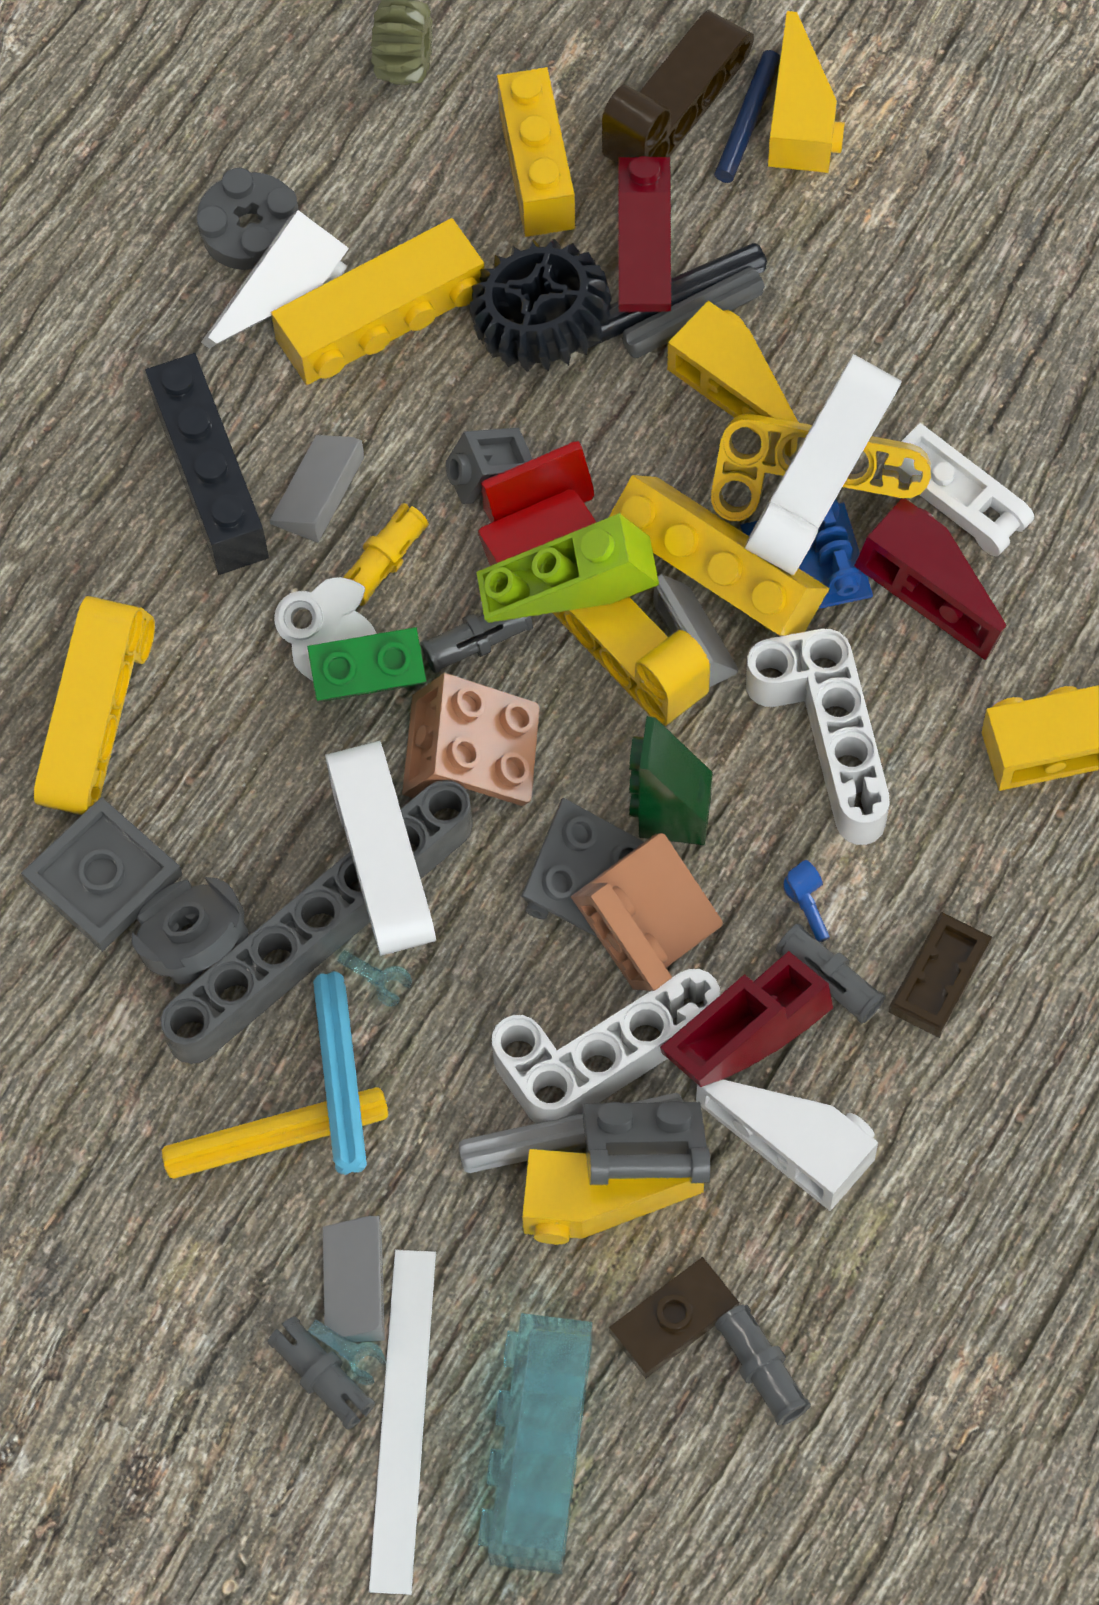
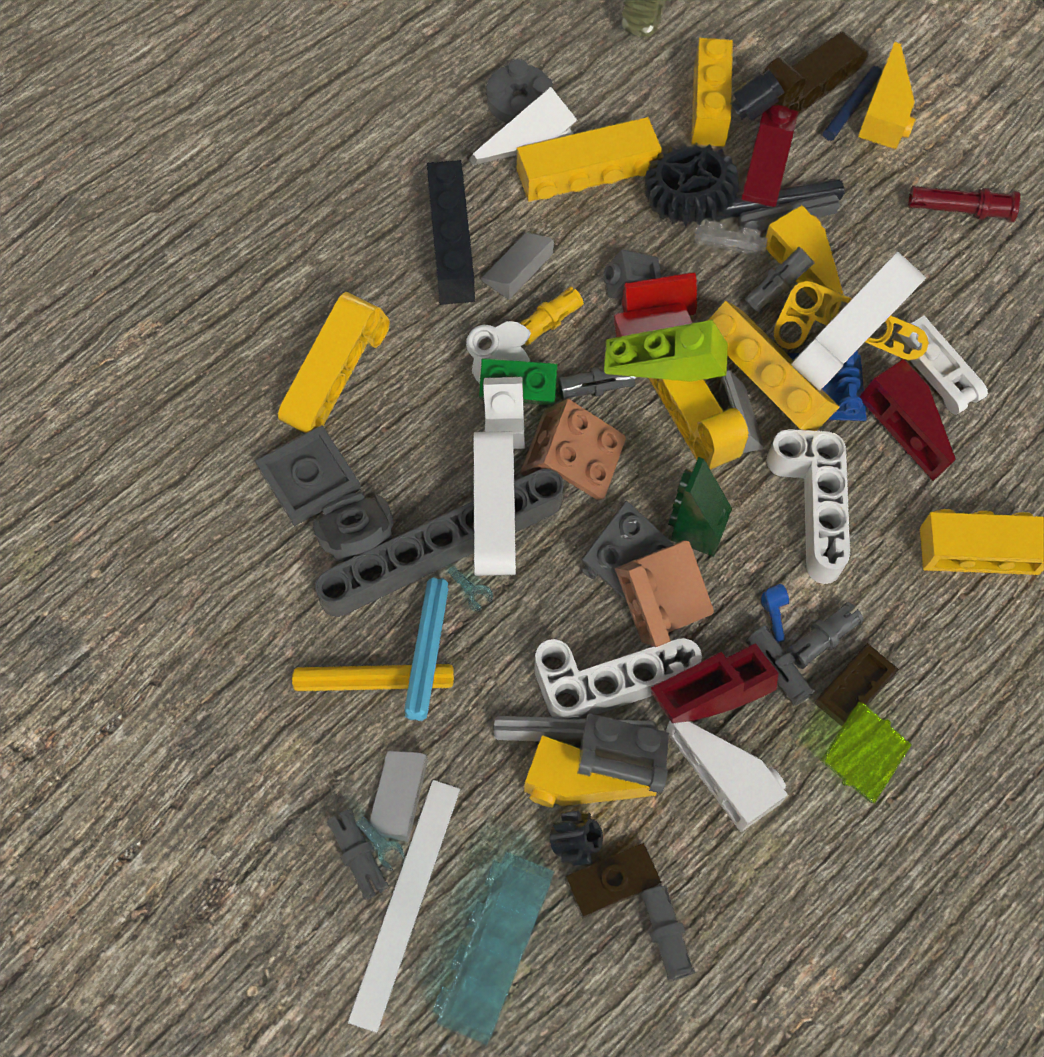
camera: 10 degrees right, 0 degrees up
none -> white slope [483,377,525,449]
none -> black gear [549,810,603,866]
none -> clear plate [693,221,767,257]
none -> black brick [730,69,785,121]
none -> dark grey pin [745,247,815,314]
none -> dark grey pin [787,602,864,669]
none -> clear neon green piece [820,702,912,803]
none -> dark red pin [908,185,1021,223]

